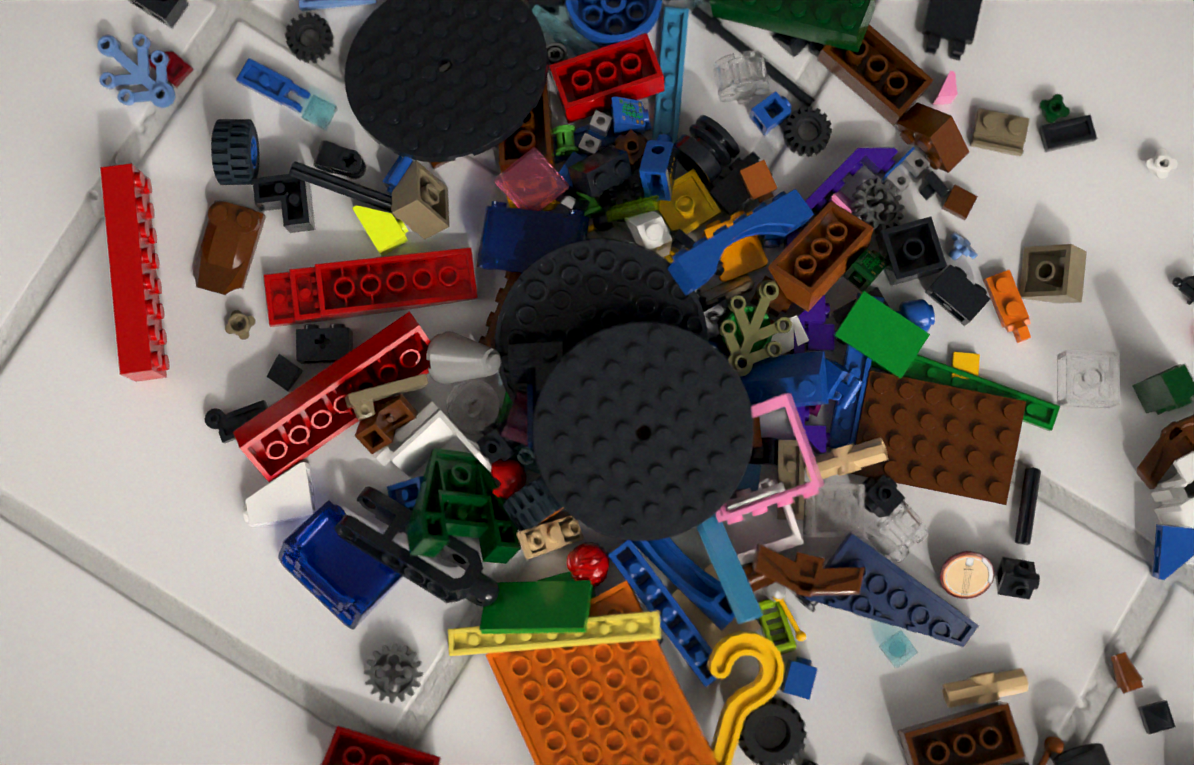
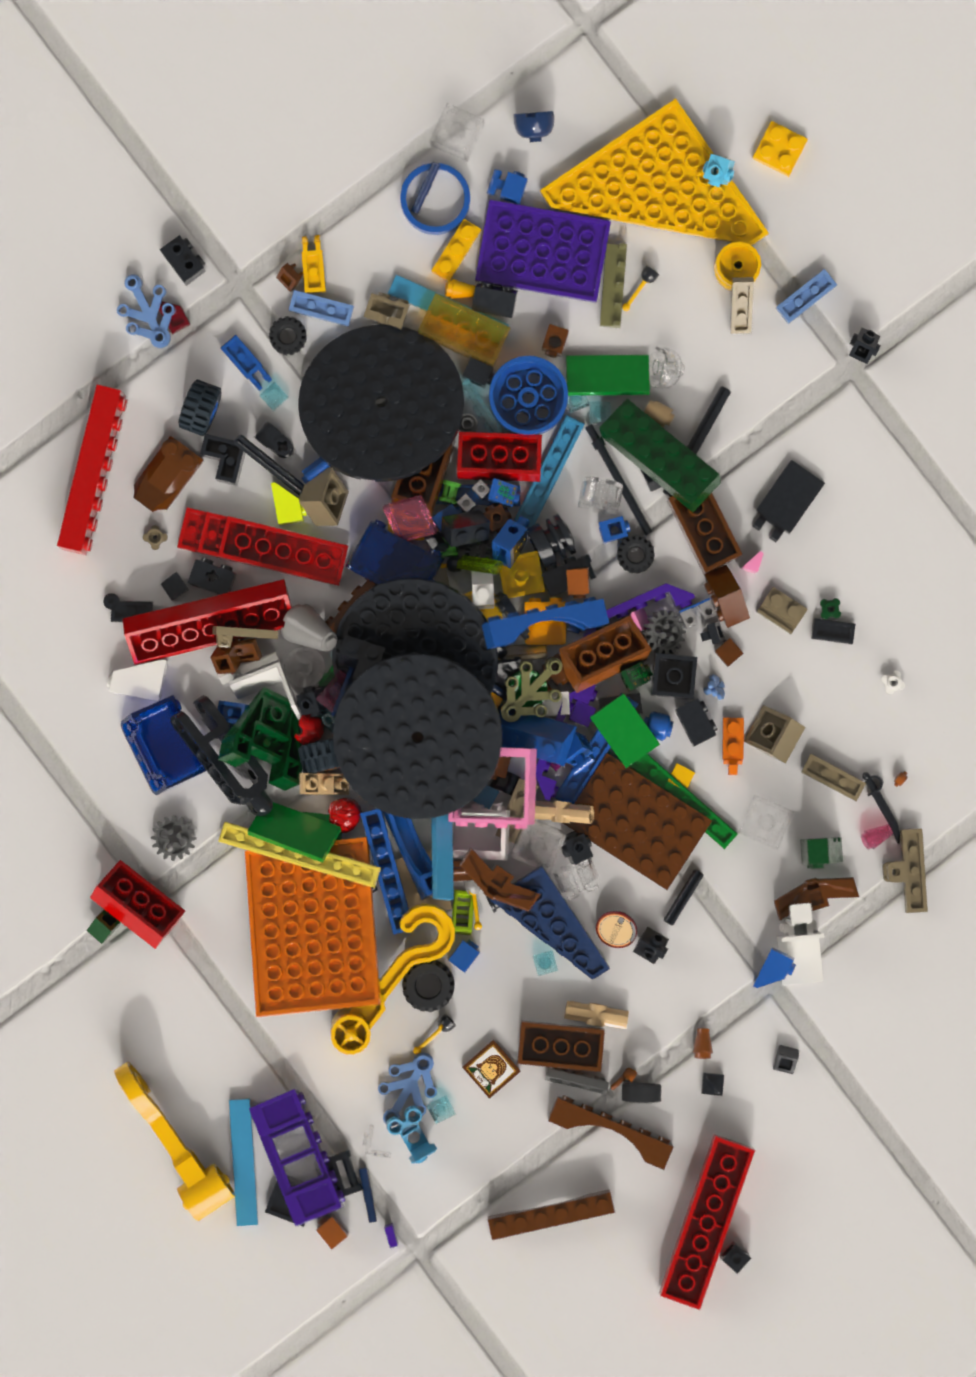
camera: 20 degrees right, 5 degrees up
none -> dark tan plate [801,754,866,802]

